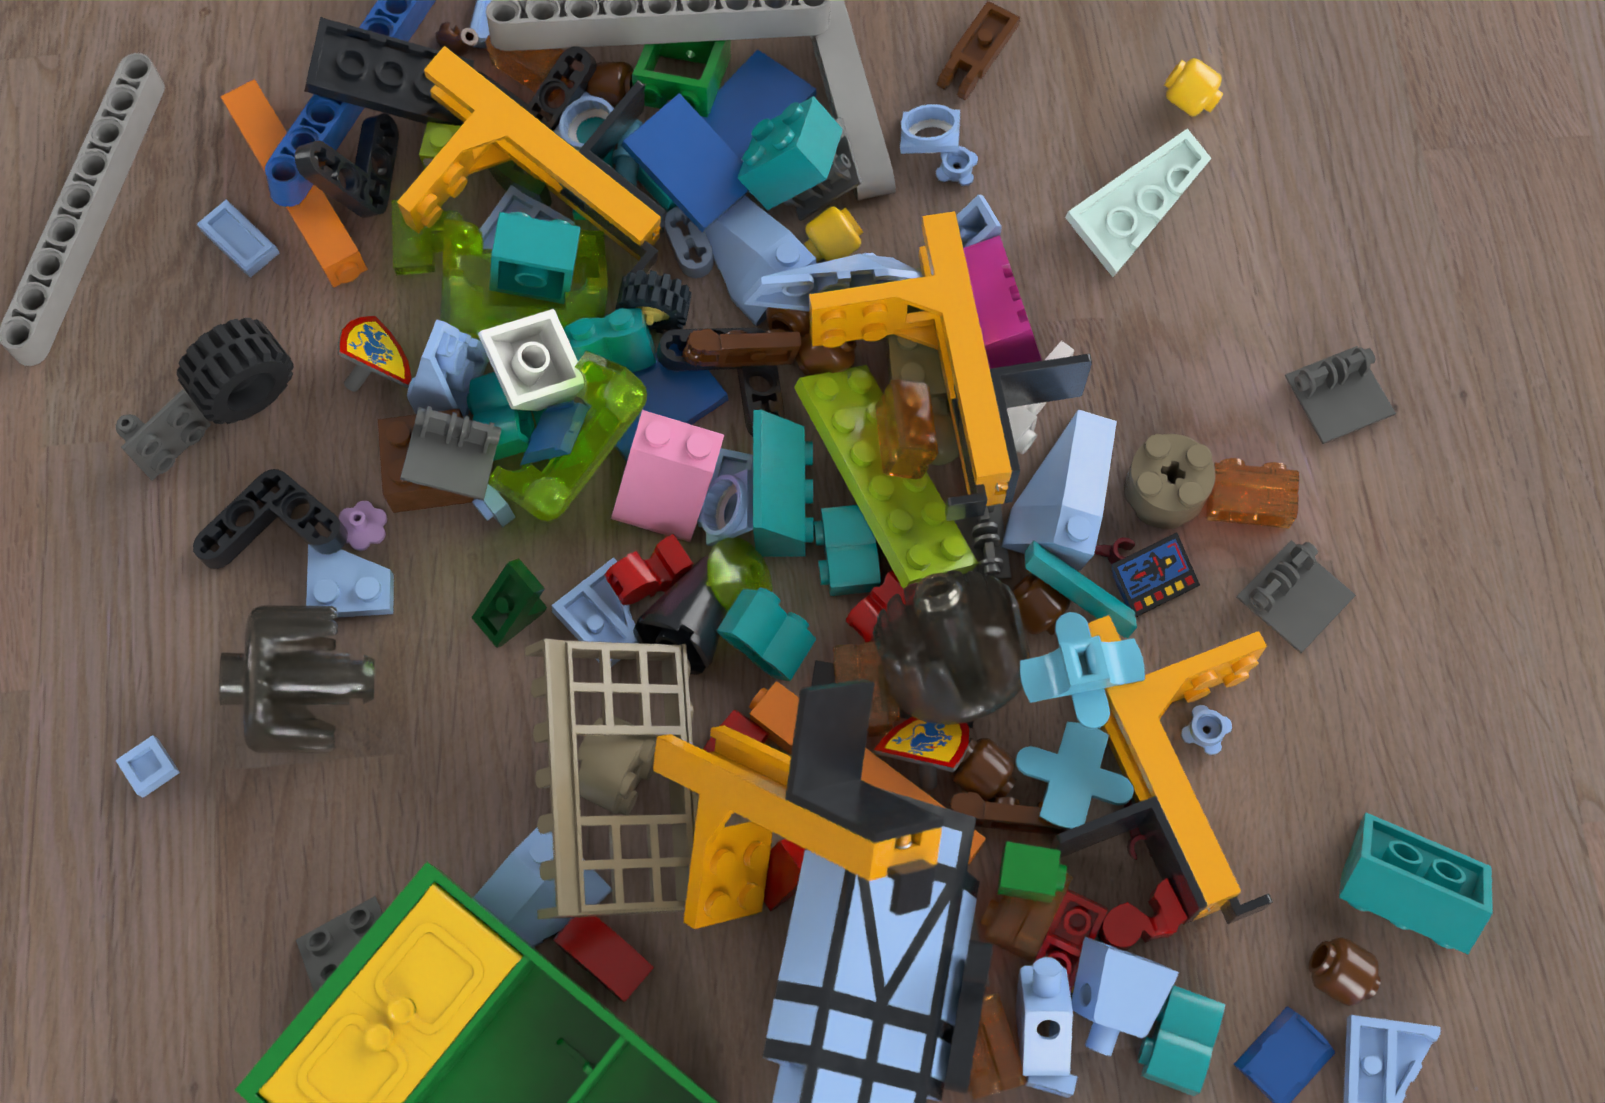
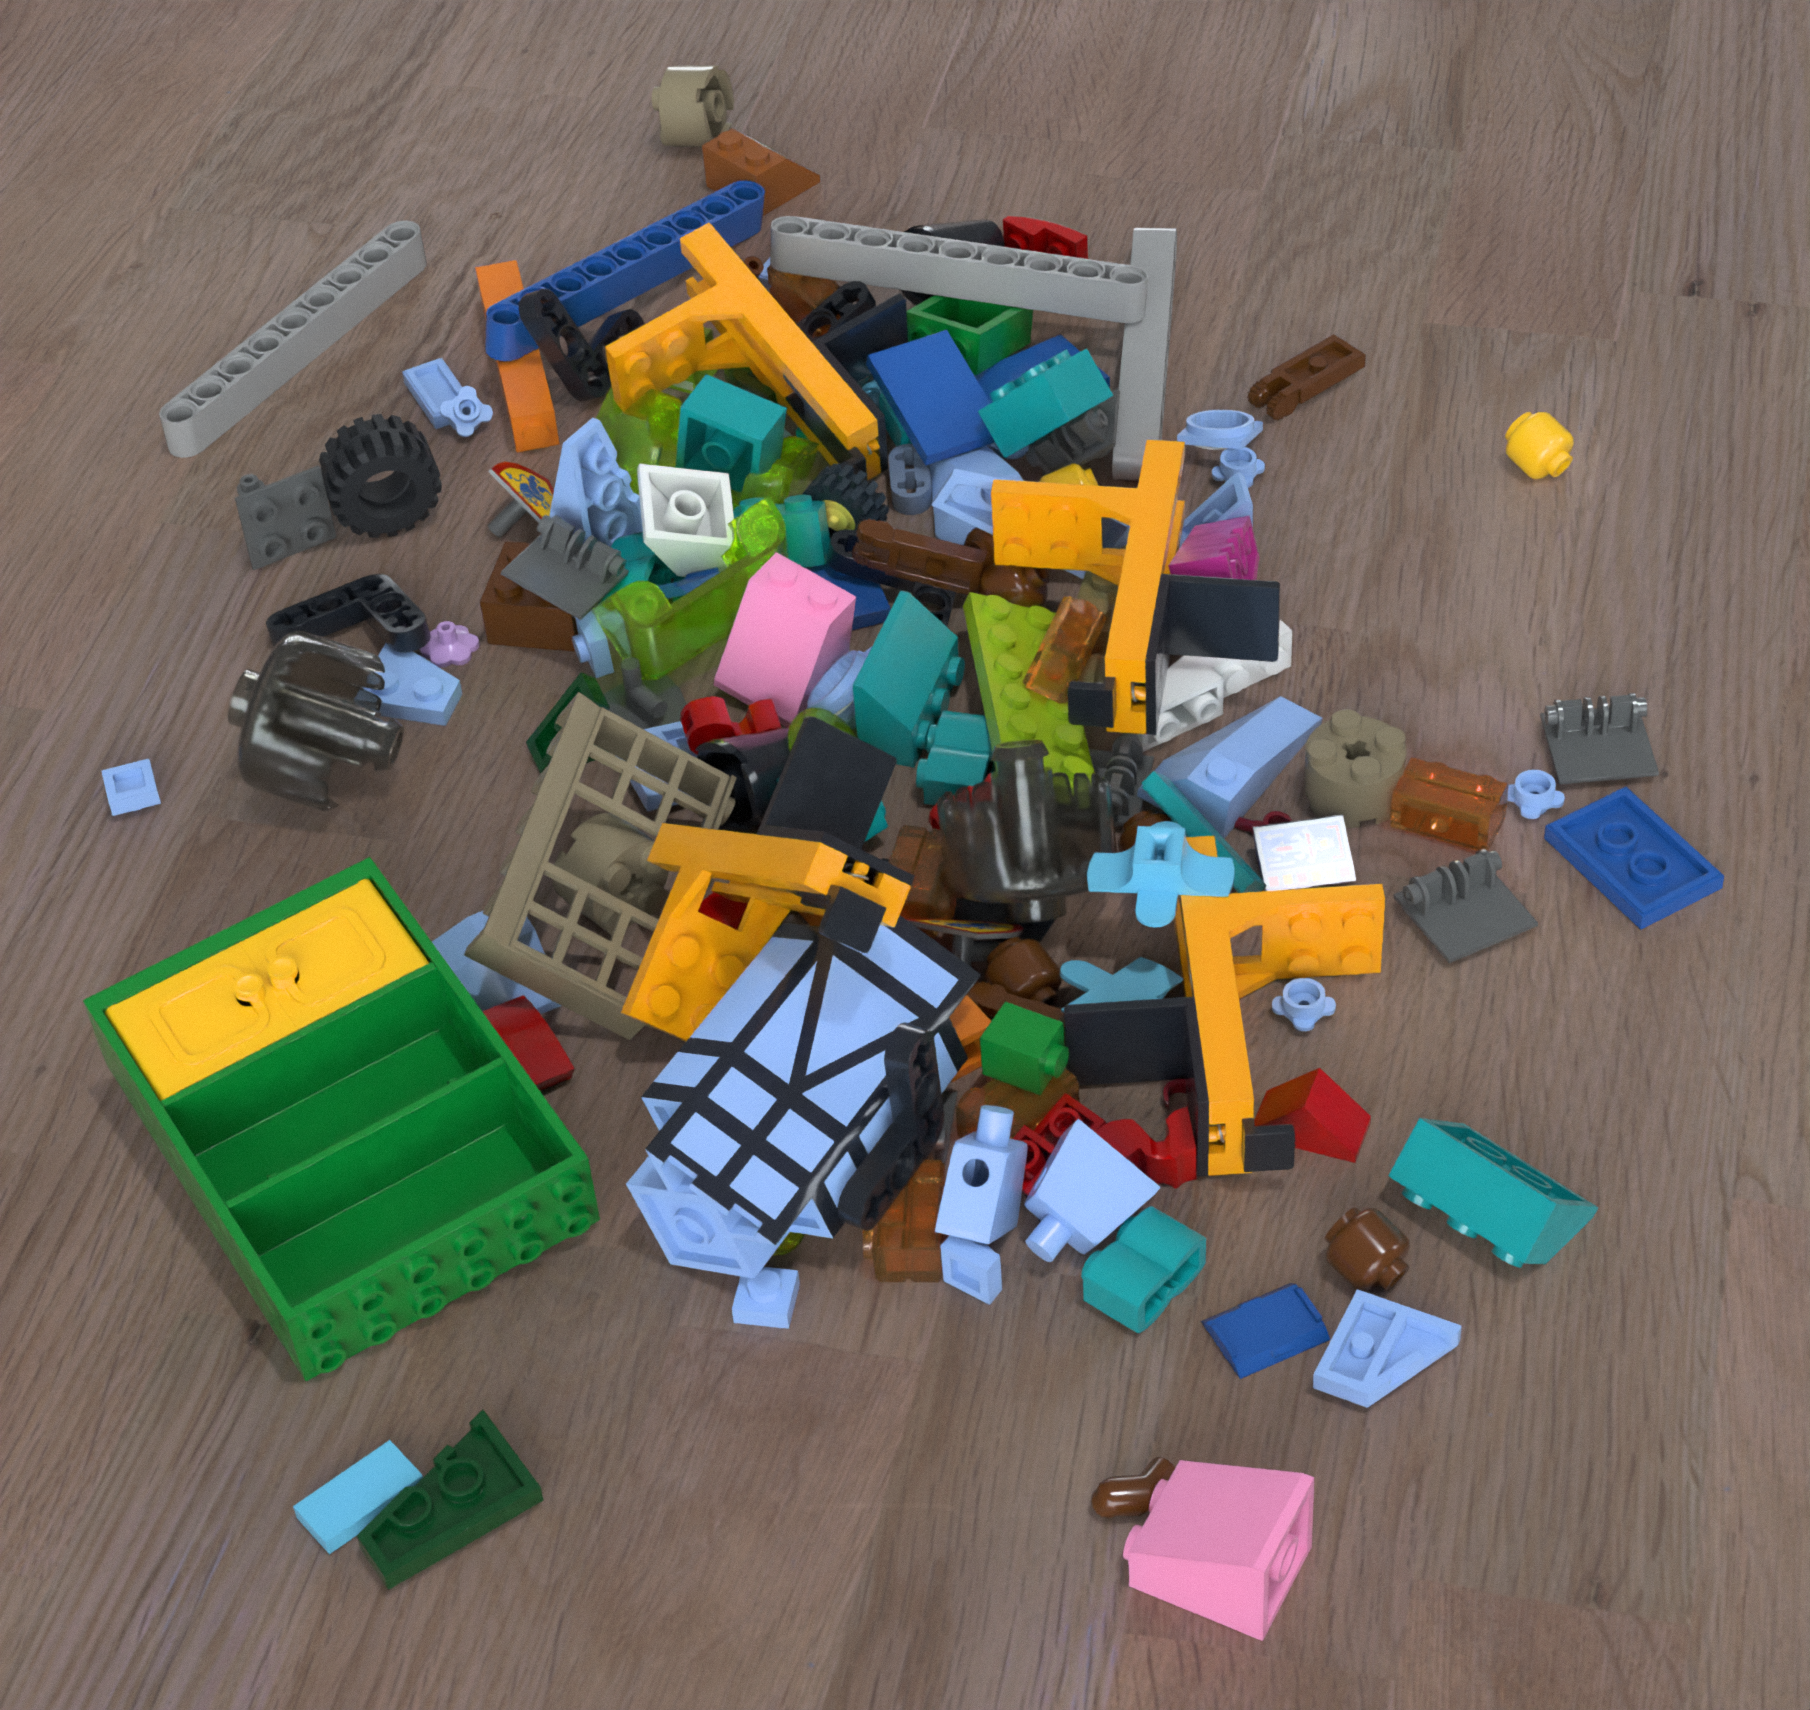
camera: 20 degrees right, 25 degrees down
black piece [304,17,474,126] -> none
light aqua wing [1065,129,1211,277] -> none
none -> light blue plate [440,386,493,437]
none -> dark grey shield [604,657,687,729]
none -> red slope [1254,1068,1371,1163]
none -> light blue plate [1504,770,1565,819]
none -> blue tile [1544,786,1724,930]

